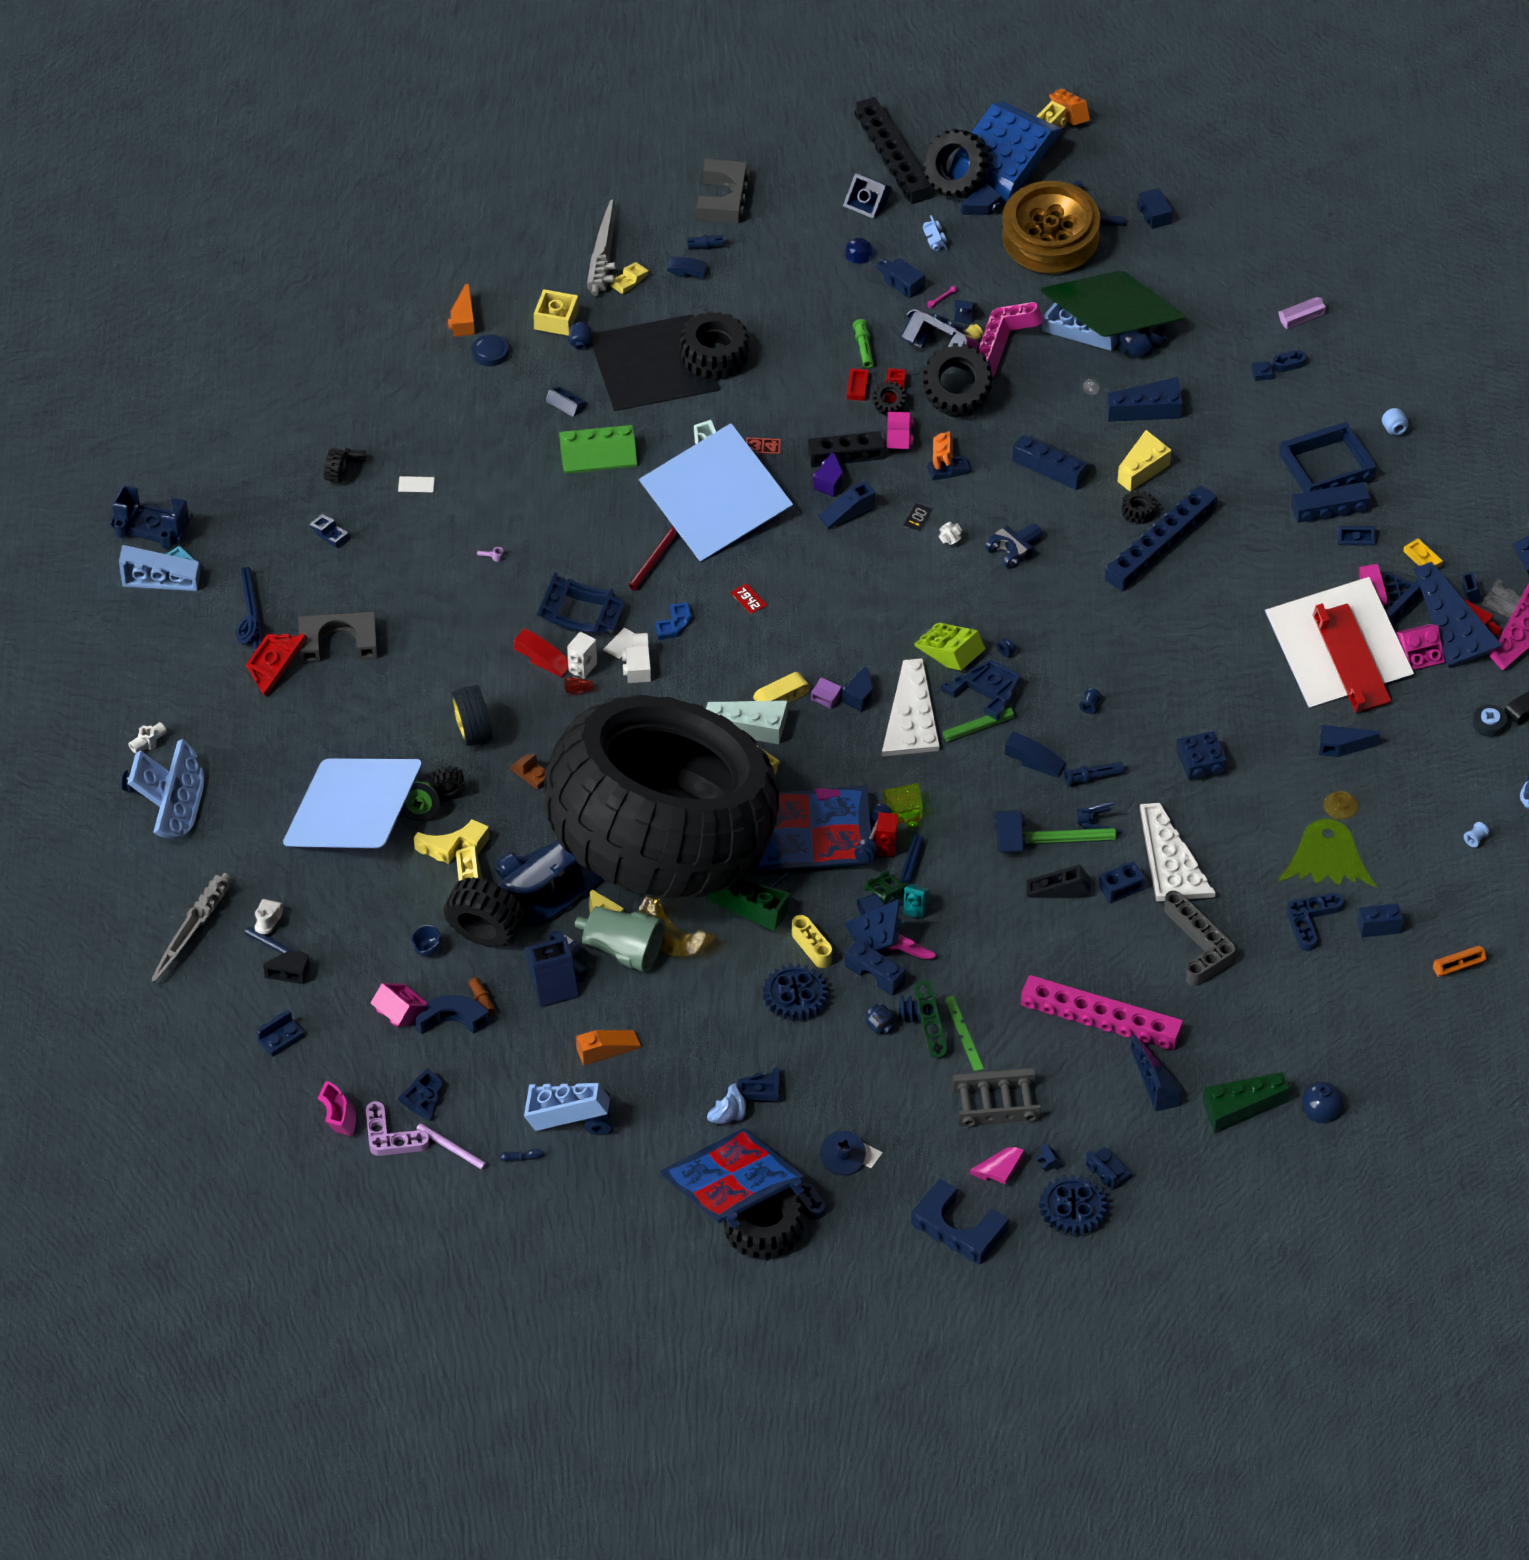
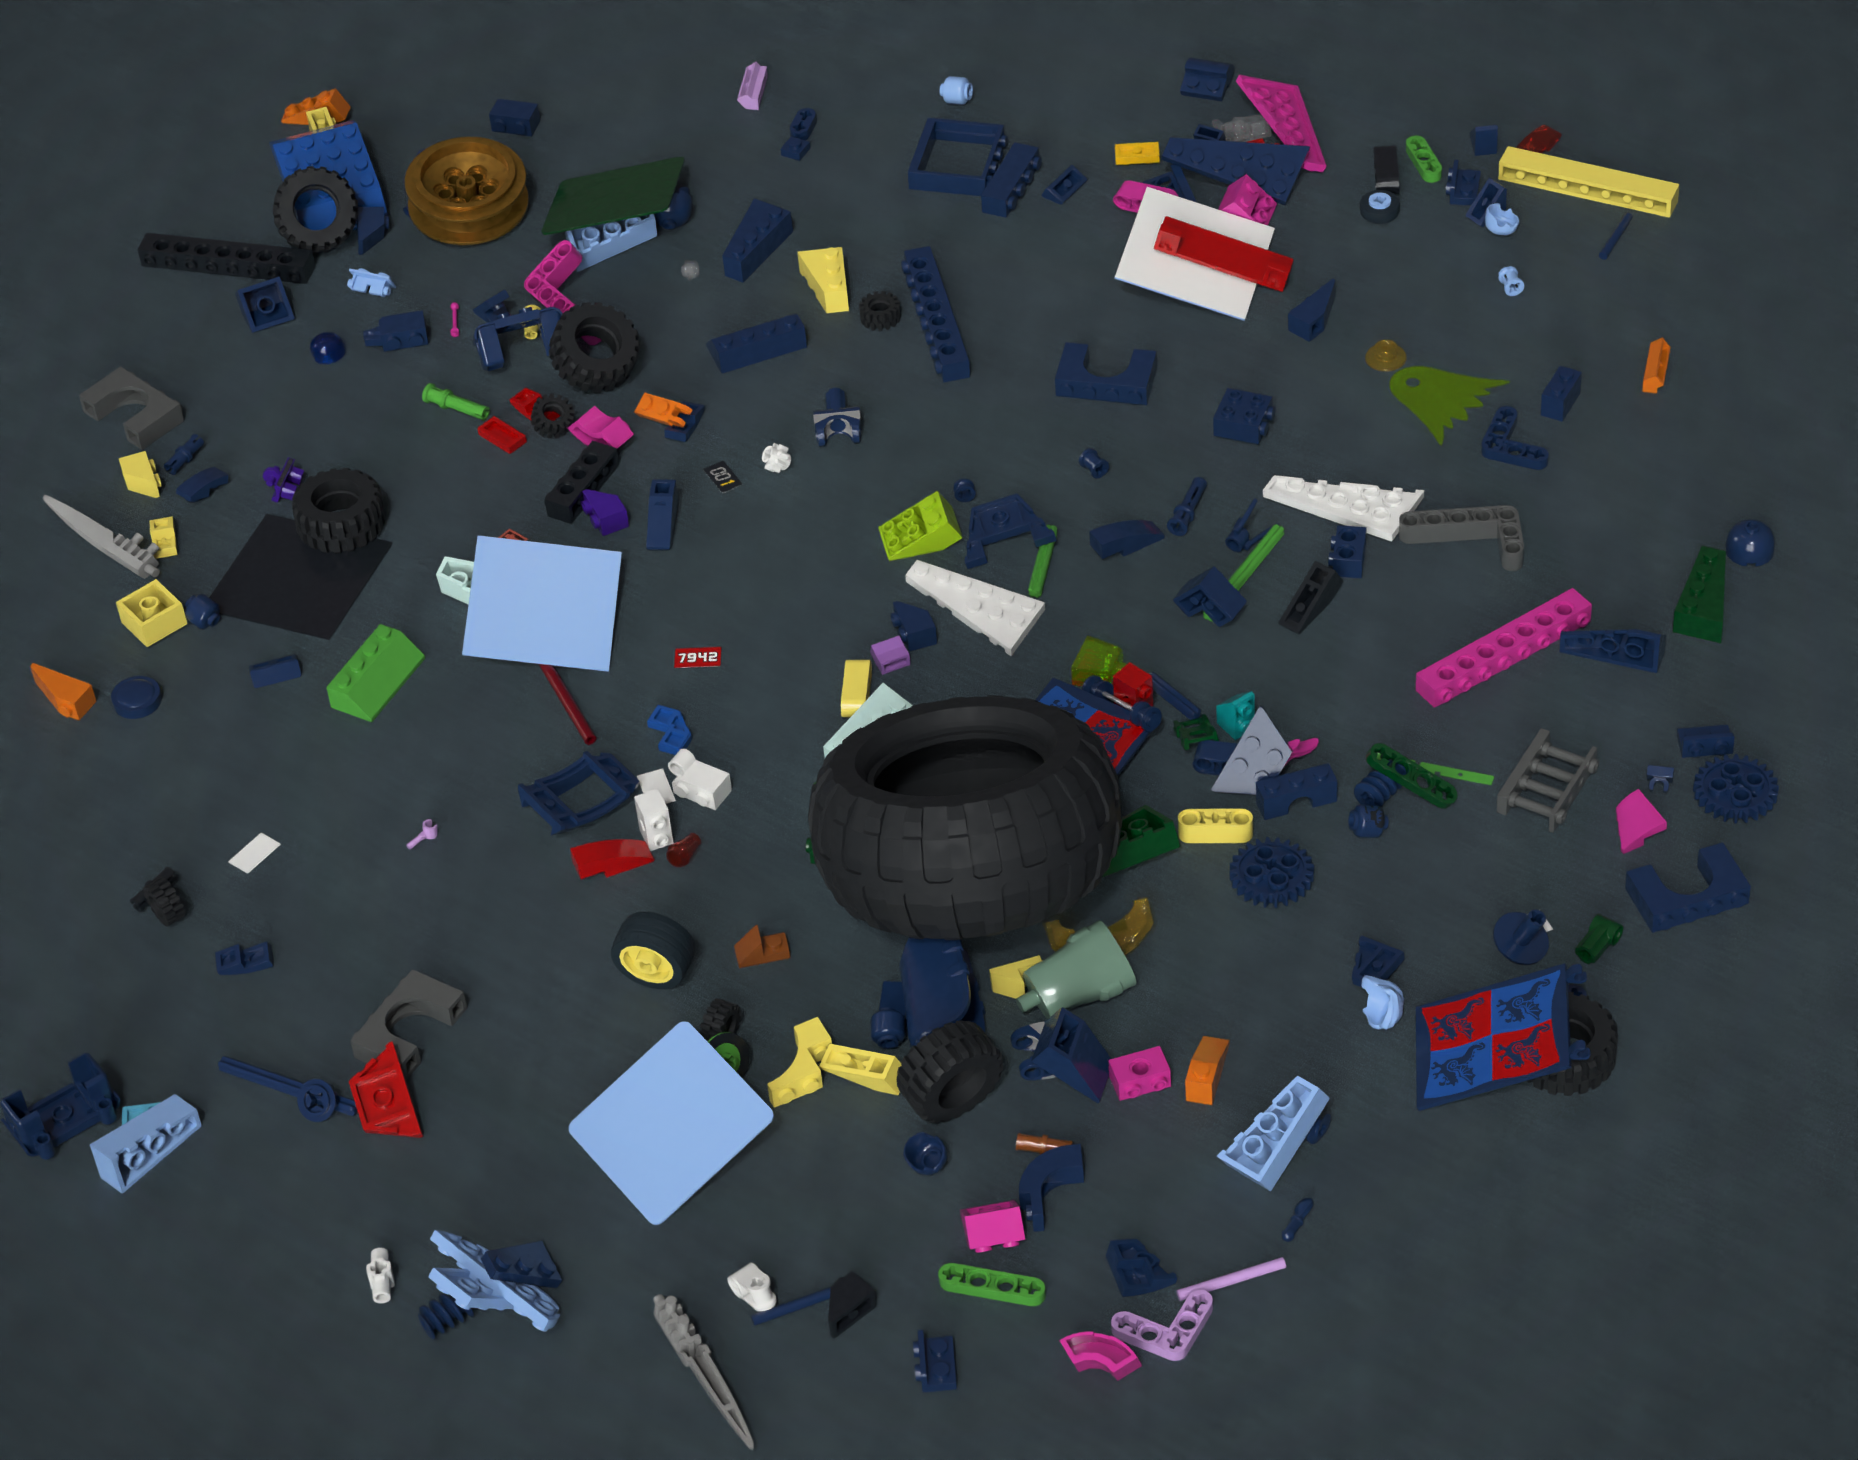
camera: 50 degrees left, 5 degrees down
none -> light yellow slope [118,451,162,498]
none -> dark purple hips [263,457,305,503]
none -> dark blue wing [481,1241,562,1288]
none -> bright green beam [938,1263,1046,1306]
none -> dark blue arch [1055,342,1157,405]
none -> dark pink brick [1108,1046,1171,1101]
none -> dark green piece [1575,914,1624,965]

